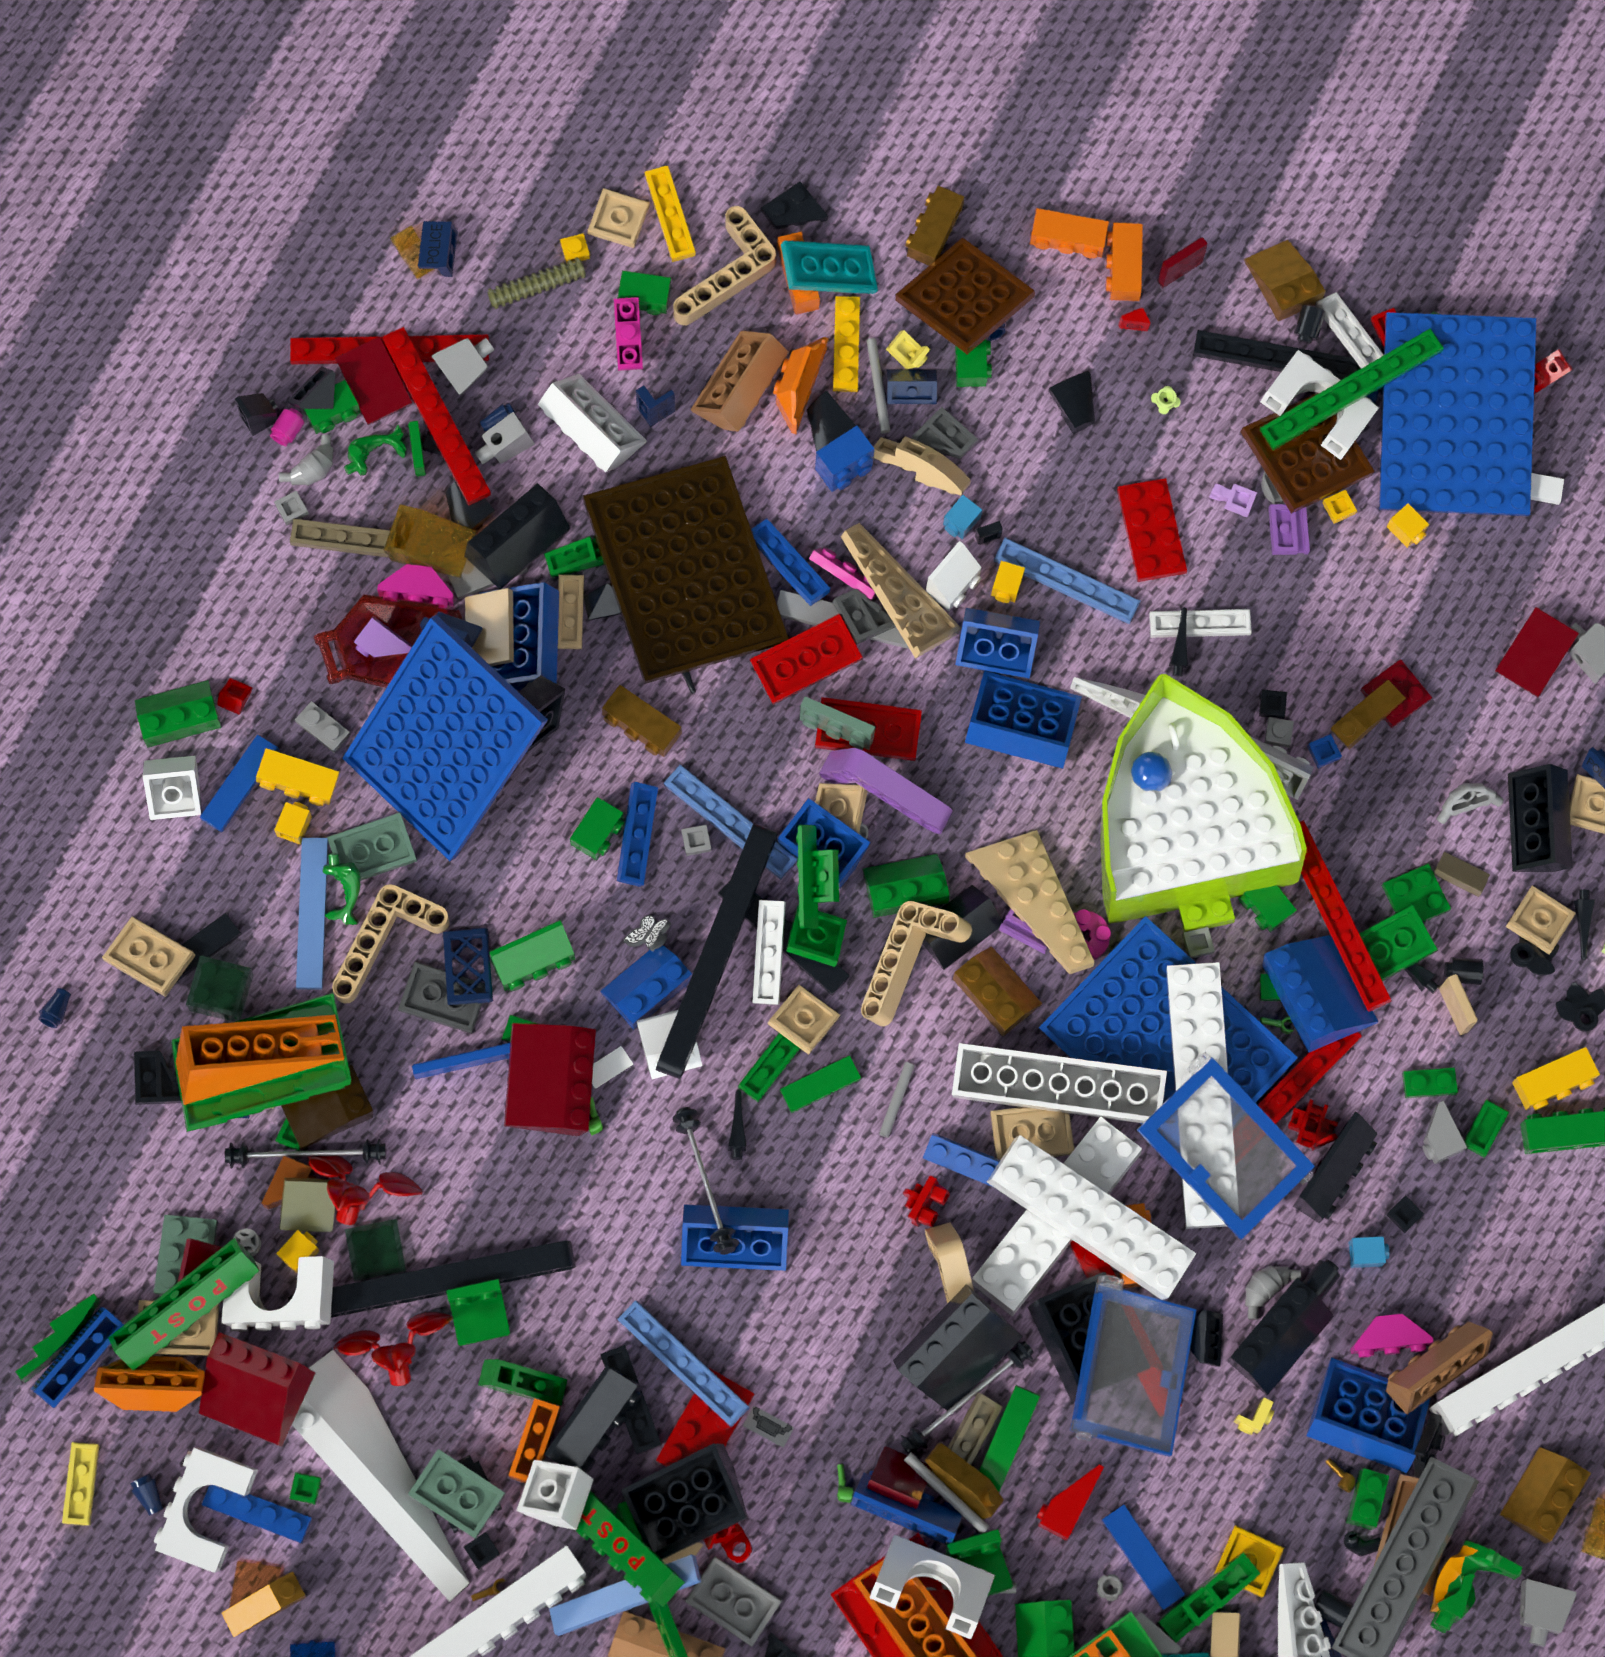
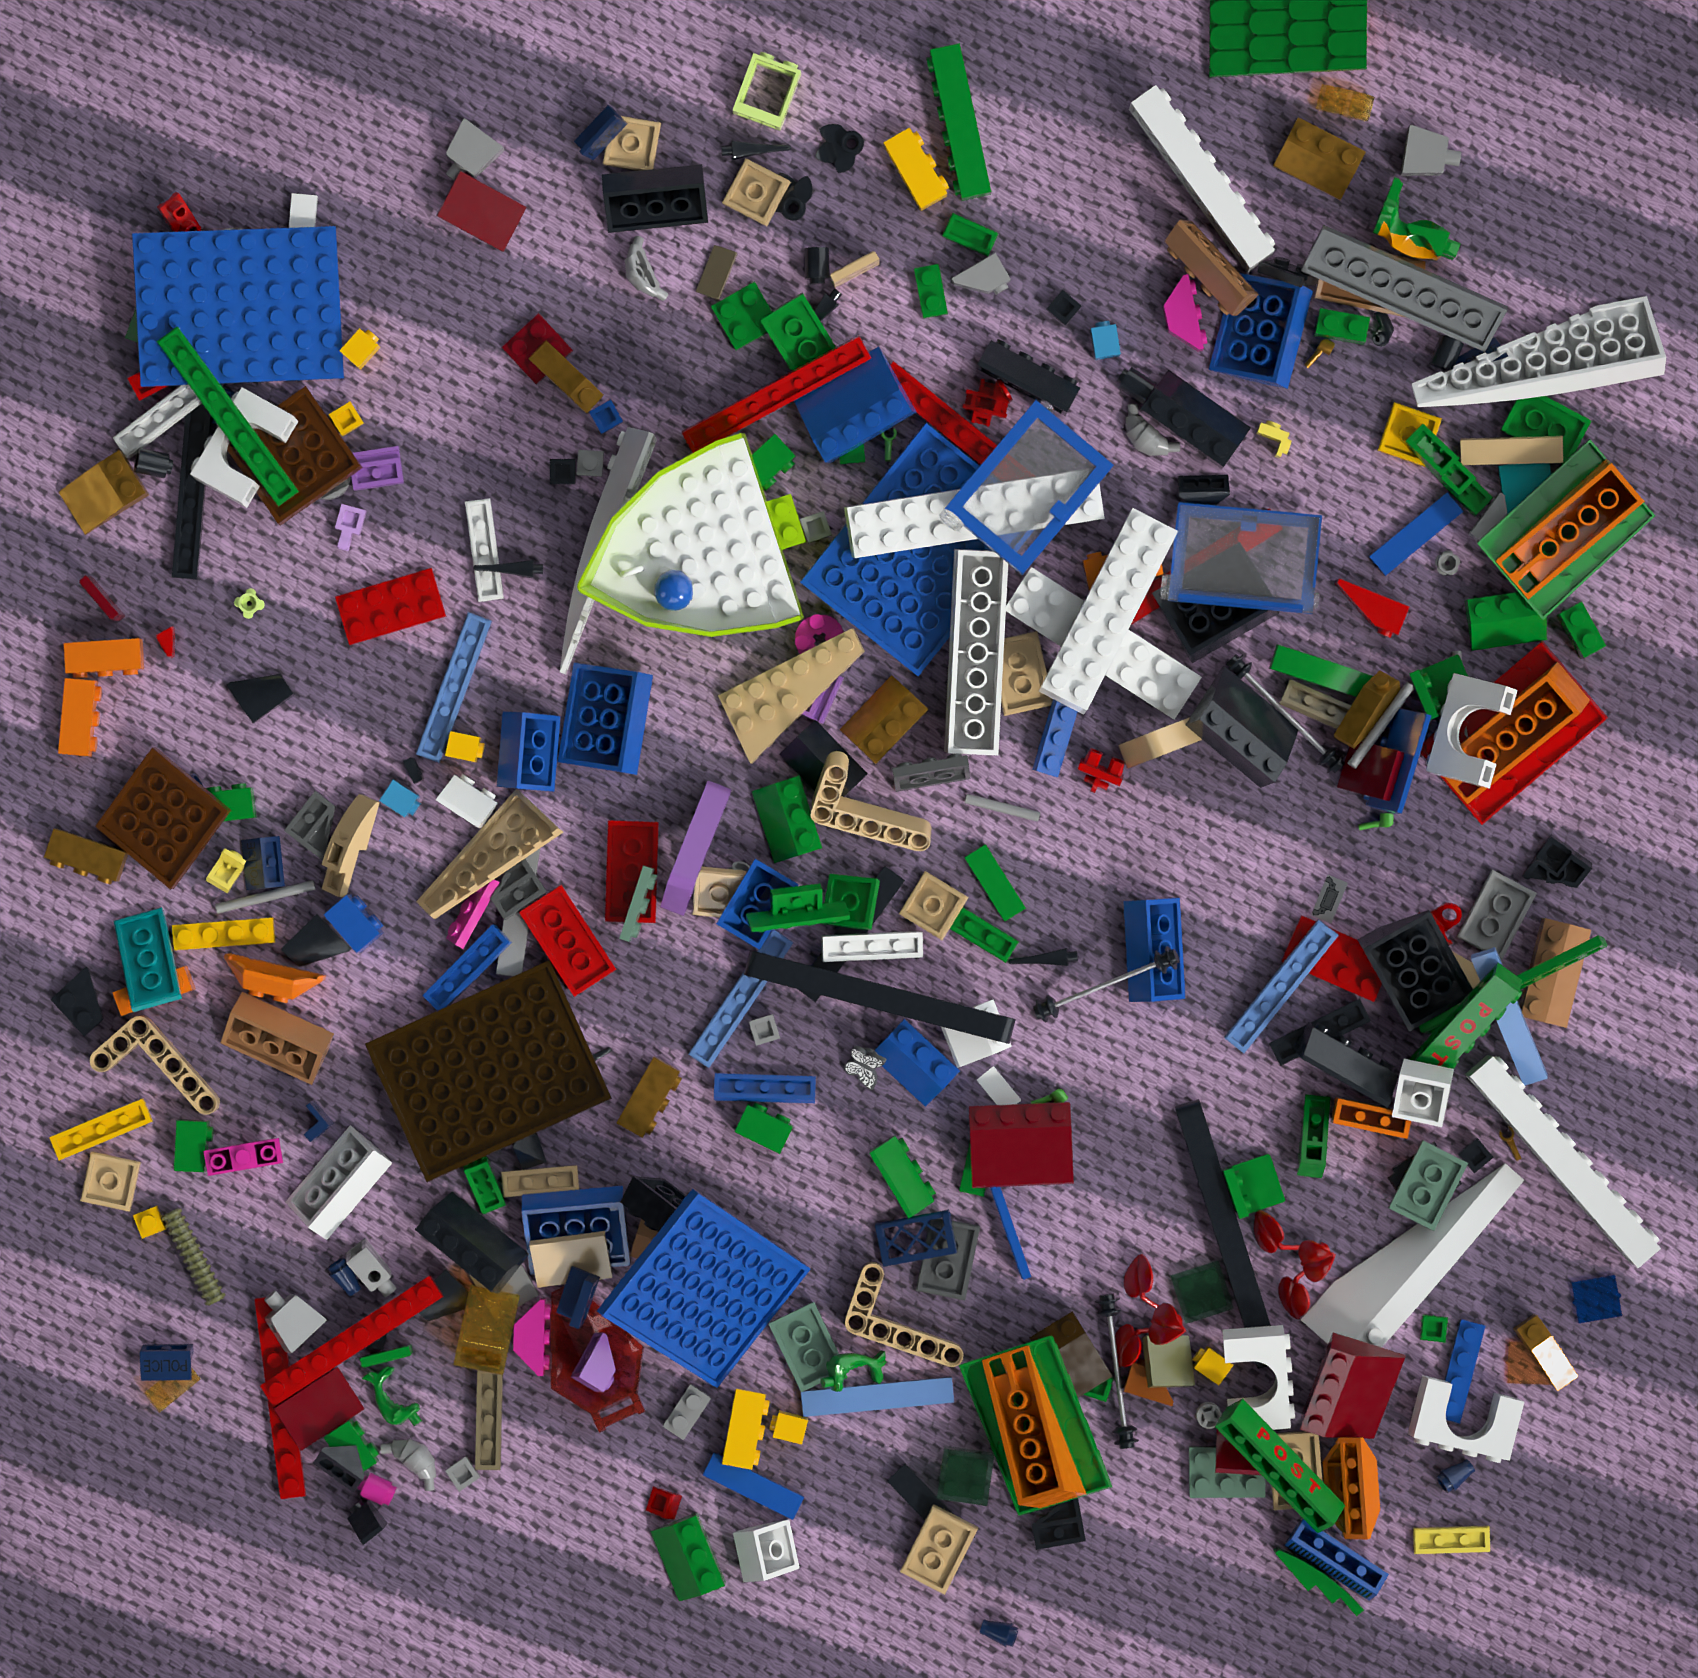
camera: 90 degrees left, 15 degrees up
none -> dark grey plate [892,753,971,792]

